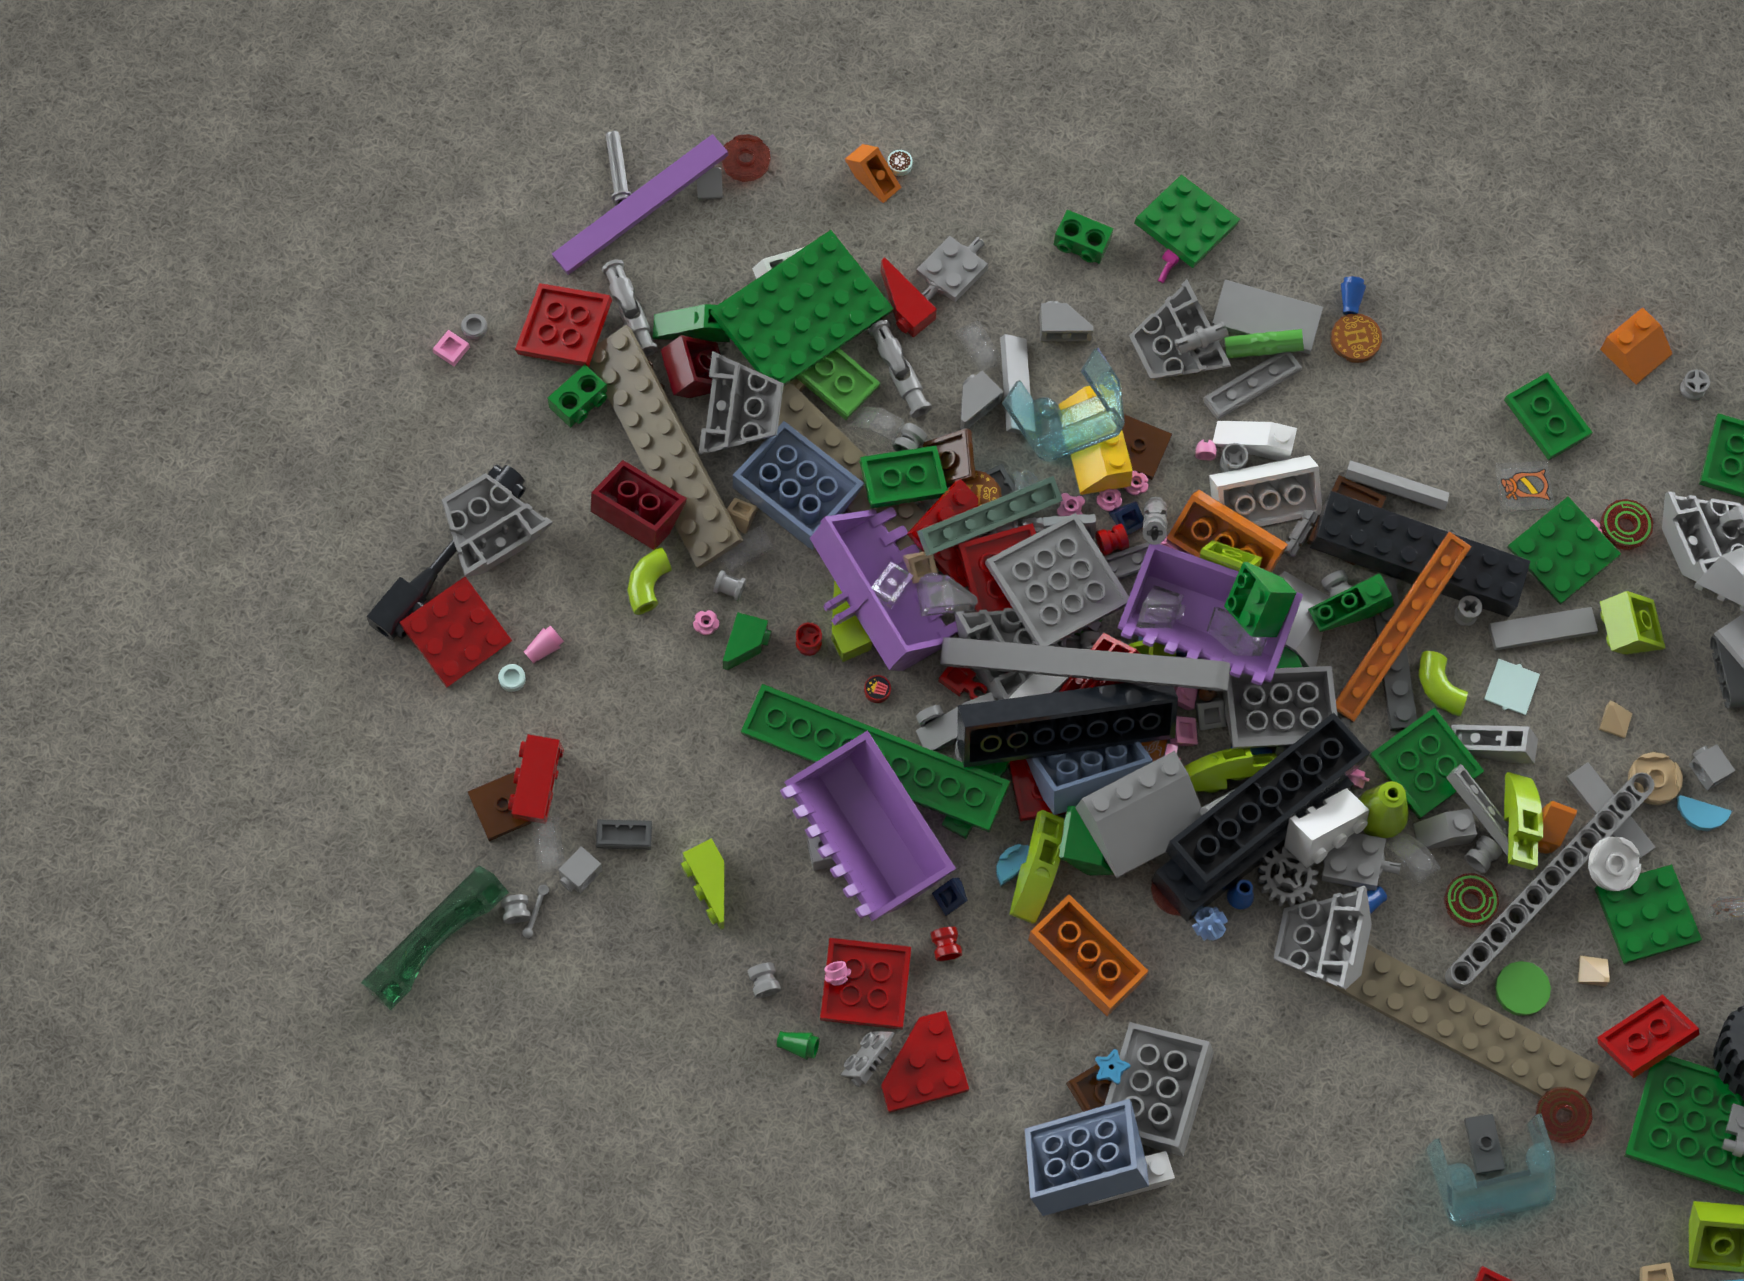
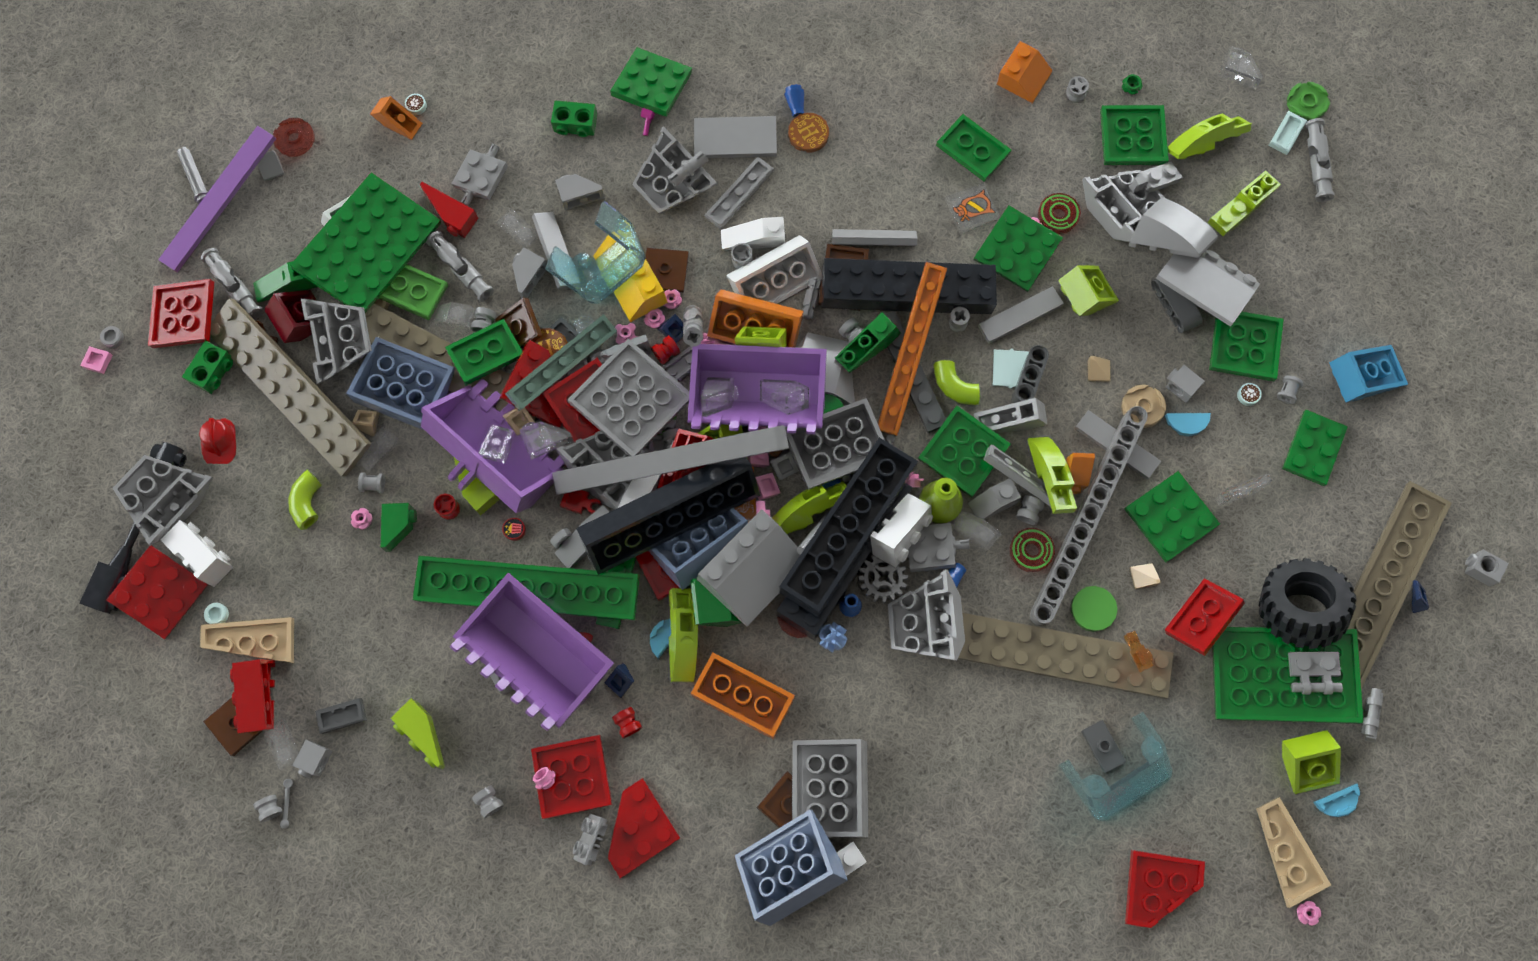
camera: 10 degrees left, 5 degrees up
clear green arch [361,866,509,1010] -> none
bright pink cone [523,626,564,663] -> none
dark red slope [590,460,687,550] -> none
green cone [777,1031,820,1060] -> none
dark azure plate [1095,1049,1131,1085] -> none
bright pink hinge [1195,439,1217,461] -> none
green slope [1224,562,1297,637] -> none
bright green axle [1225,329,1304,358] -> none
clear red tile [1535,1087,1593,1143] -> none
white tile [1588,837,1641,891] -> none
none -> white wedge [160,520,233,587]
none -> red piece [199,418,237,464]
none -> tan wing [200,617,294,664]
none -> dark grey beam [1011,345,1049,403]
none -> clear orange plate [1124,630,1154,673]

